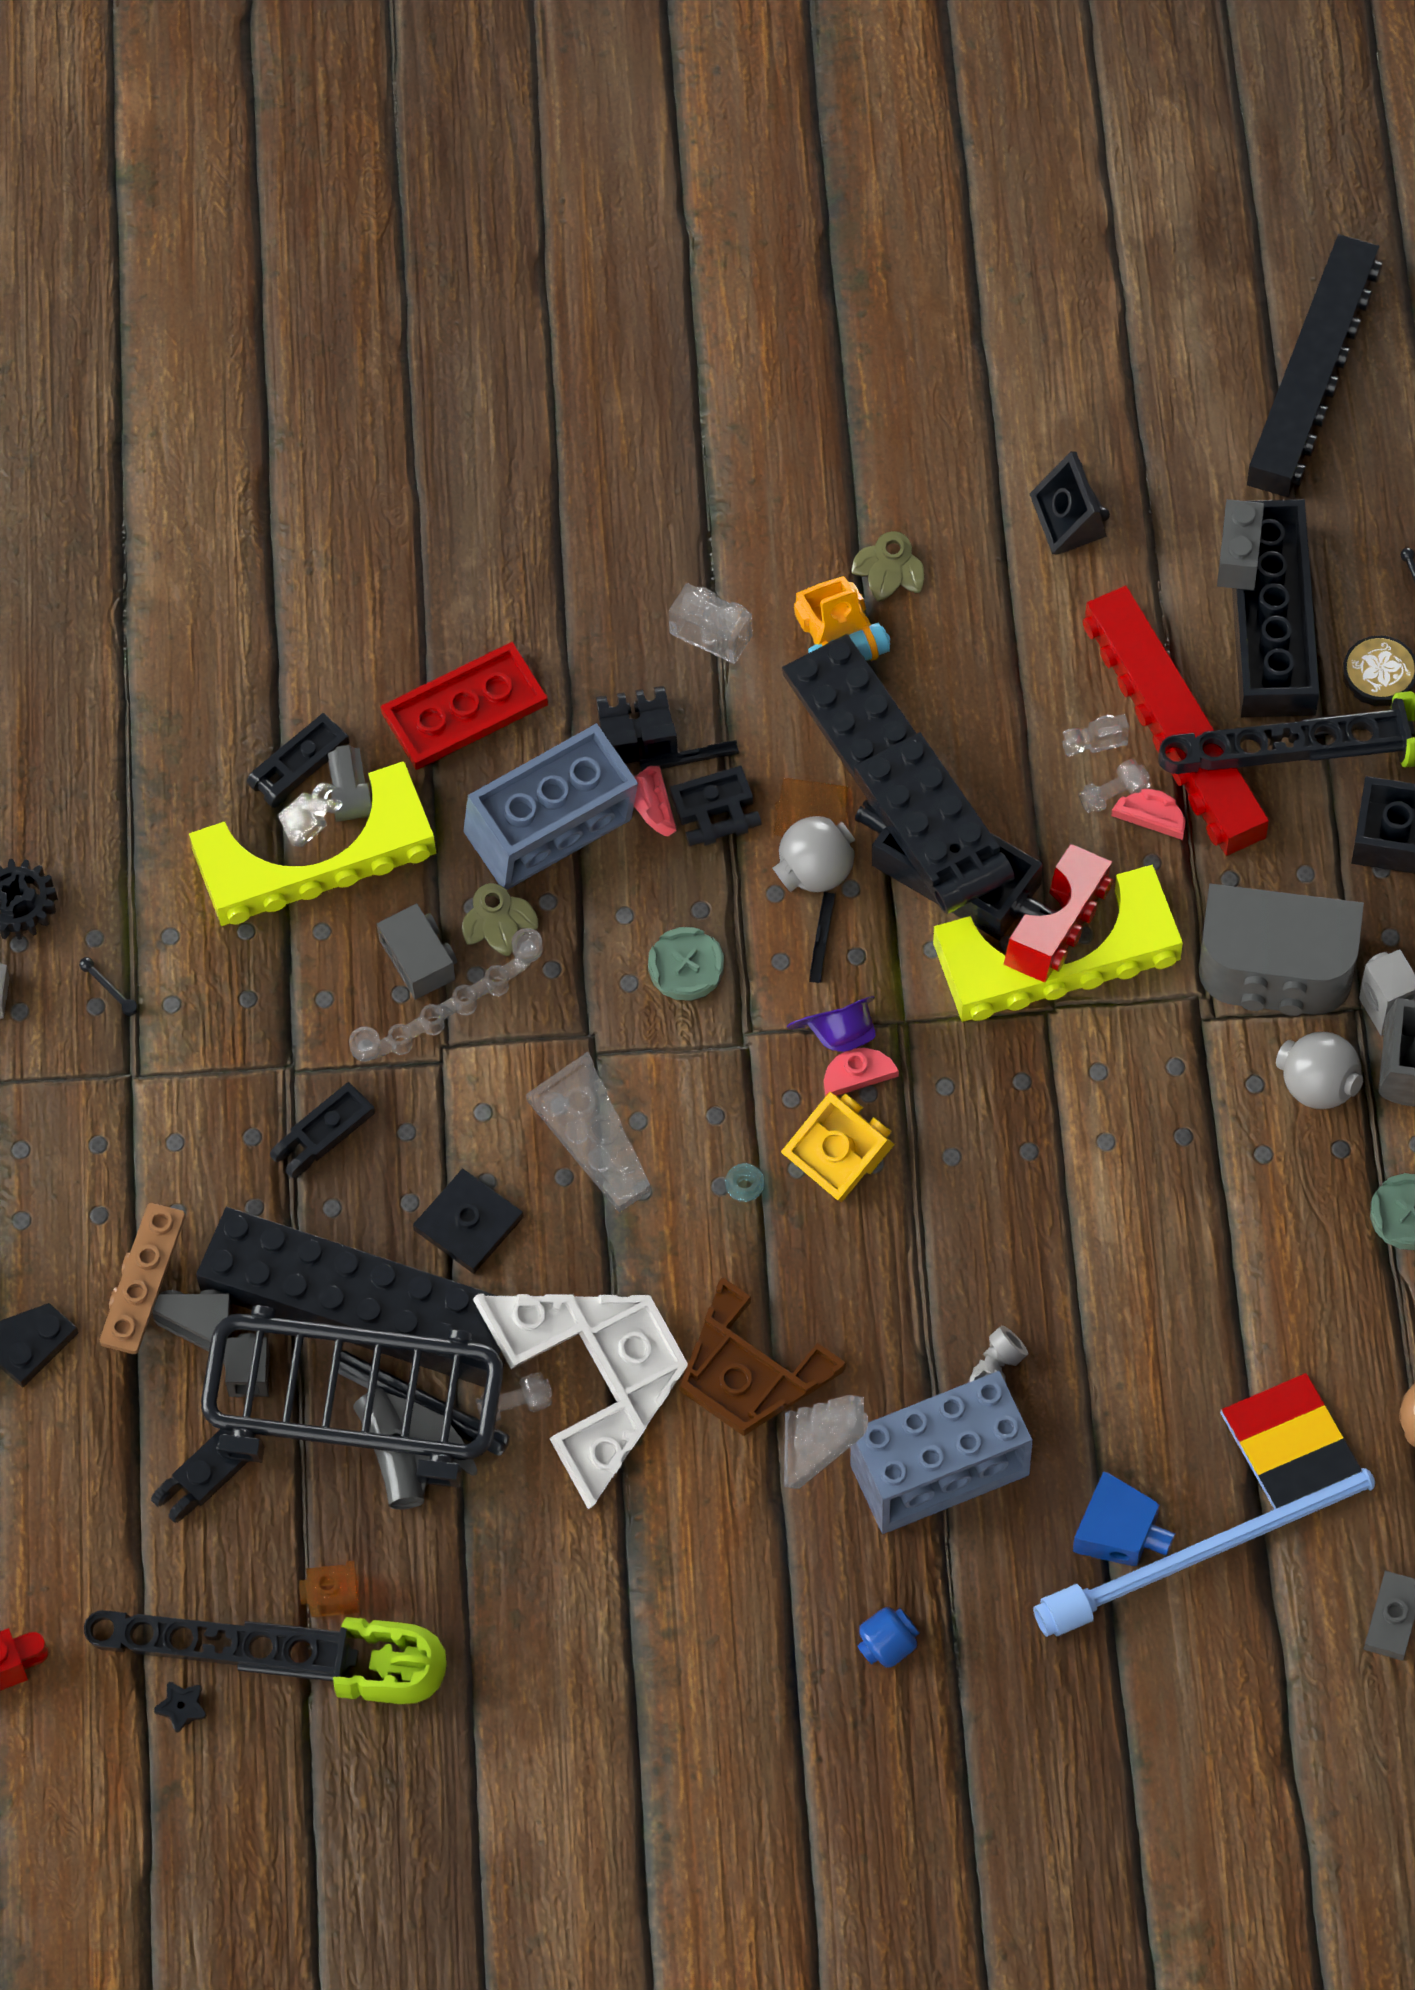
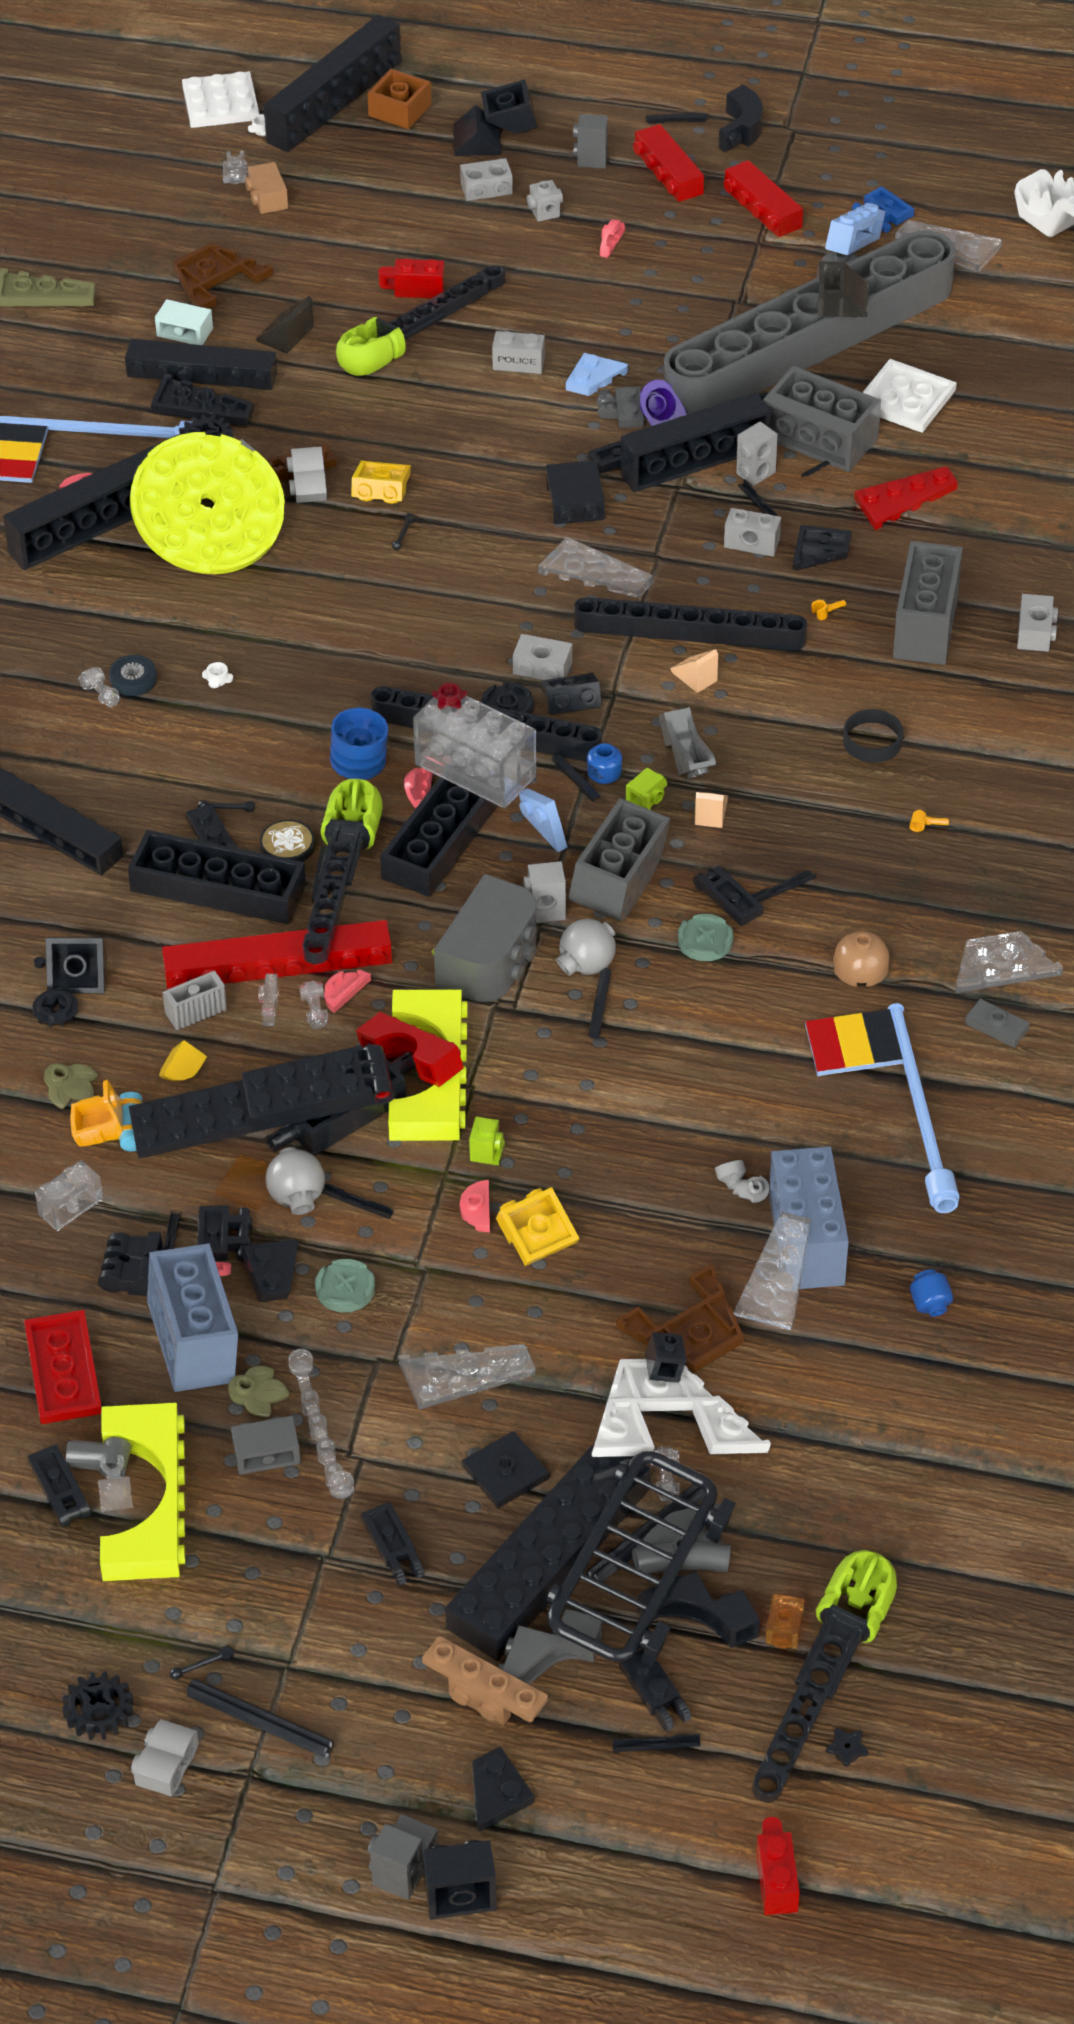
camera: 75 degrees left, 15 degrees down
clear light blue plate [725,1163,764,1202] -> none
dark purple piece [787,996,875,1052] -> none
blue torso [1073,1471,1175,1566] -> none
dark grey brick [1217,499,1264,590] -> none
none -> black gear [32,989,78,1028]
none -> yellow brick [159,1040,207,1082]
none -> light grey brick [162,971,227,1030]
none -> black plate [186,804,238,848]
none -> black axle [187,1679,334,1758]
none -> black wing [241,1239,298,1302]
none -> lime brick [469,1117,505,1166]
none -> black bar [588,968,611,1039]
none -> black piece [613,1734,701,1753]
none -> black arch [638,1572,760,1649]
none -> black brick [645,1332,687,1383]

